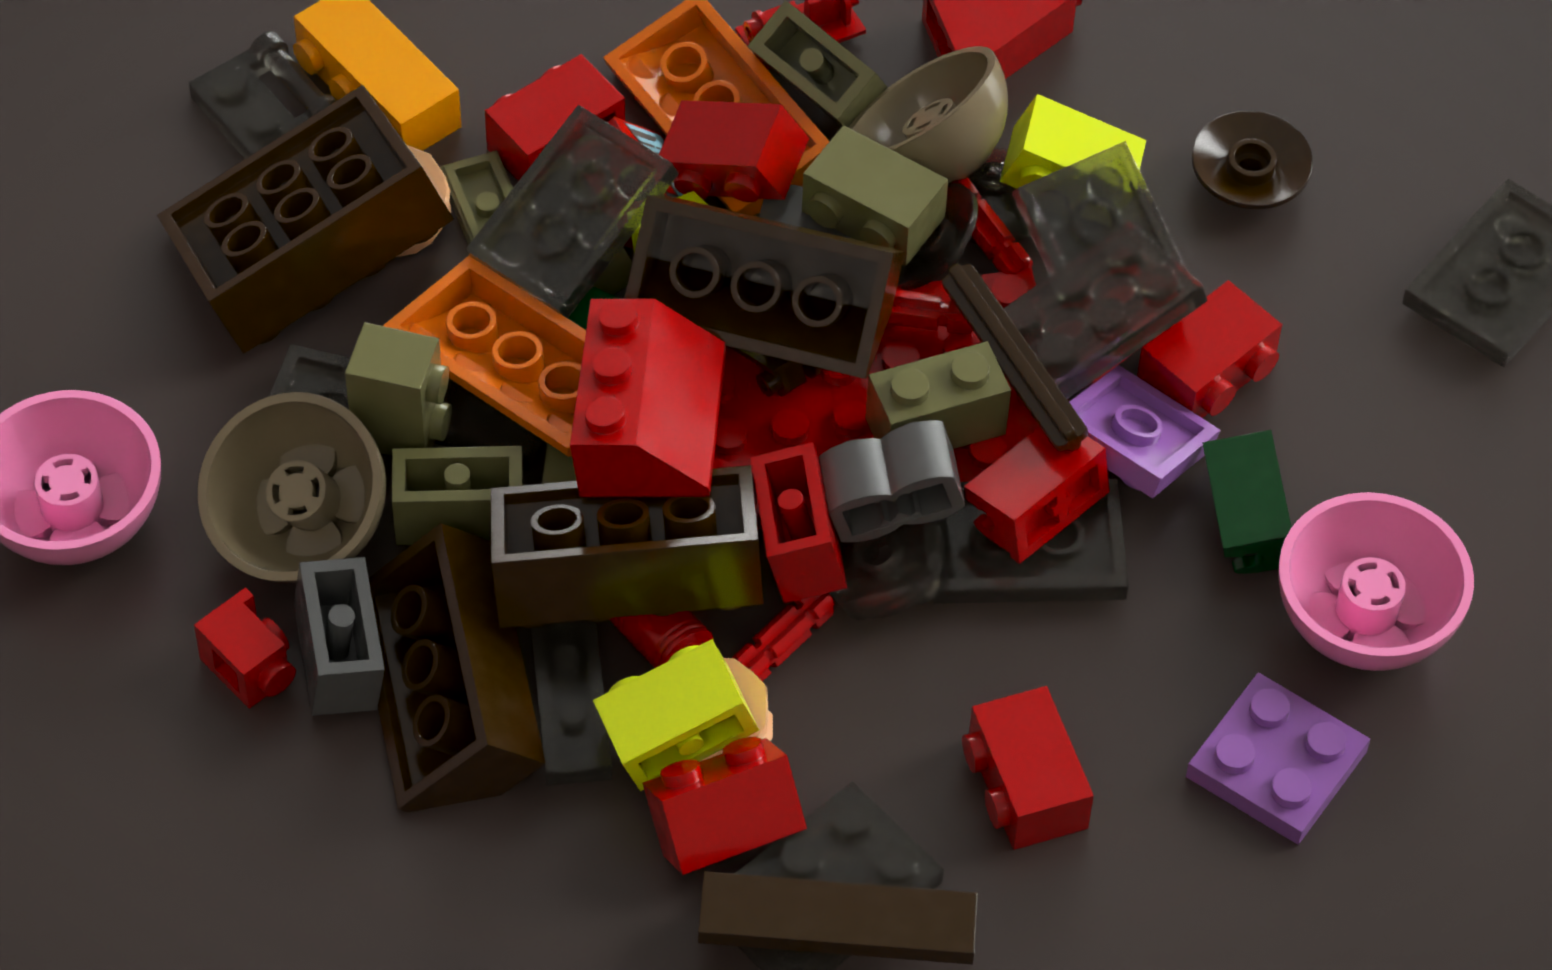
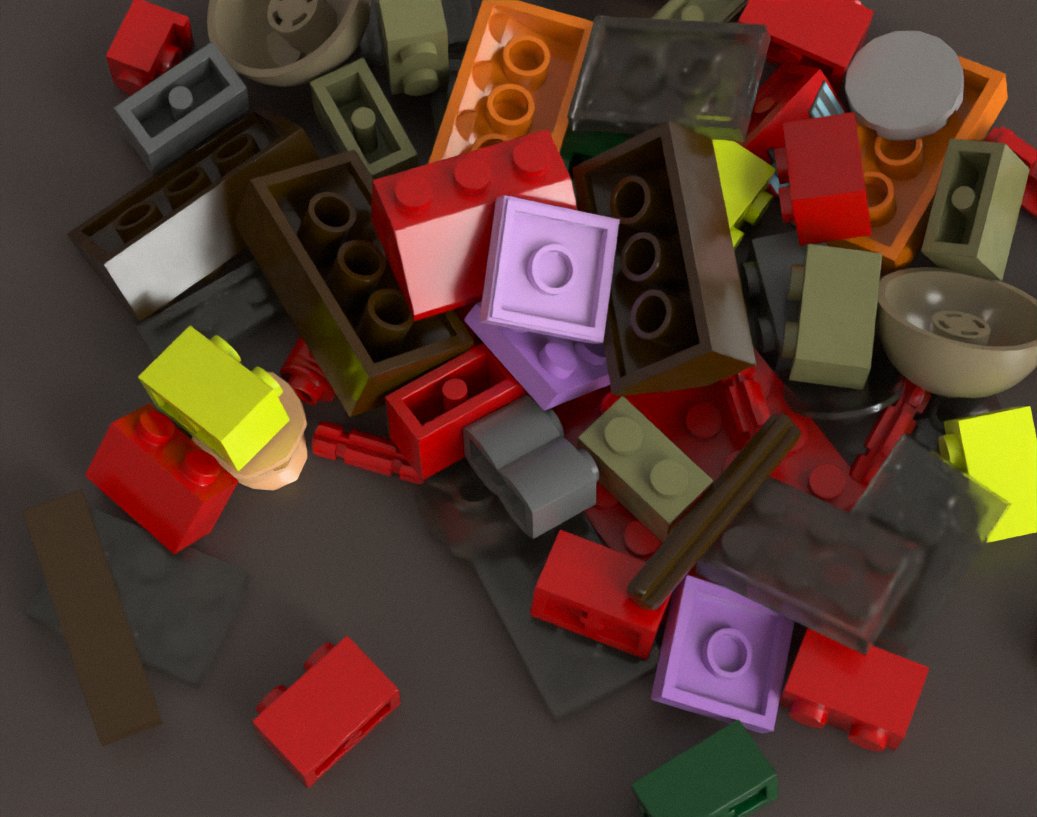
camera: 65 degrees right, 15 degrees up
none -> medium lavender plate [464,302,610,410]
none -> lavender tile [479,195,620,344]
none -> light grey tile [845,31,964,140]

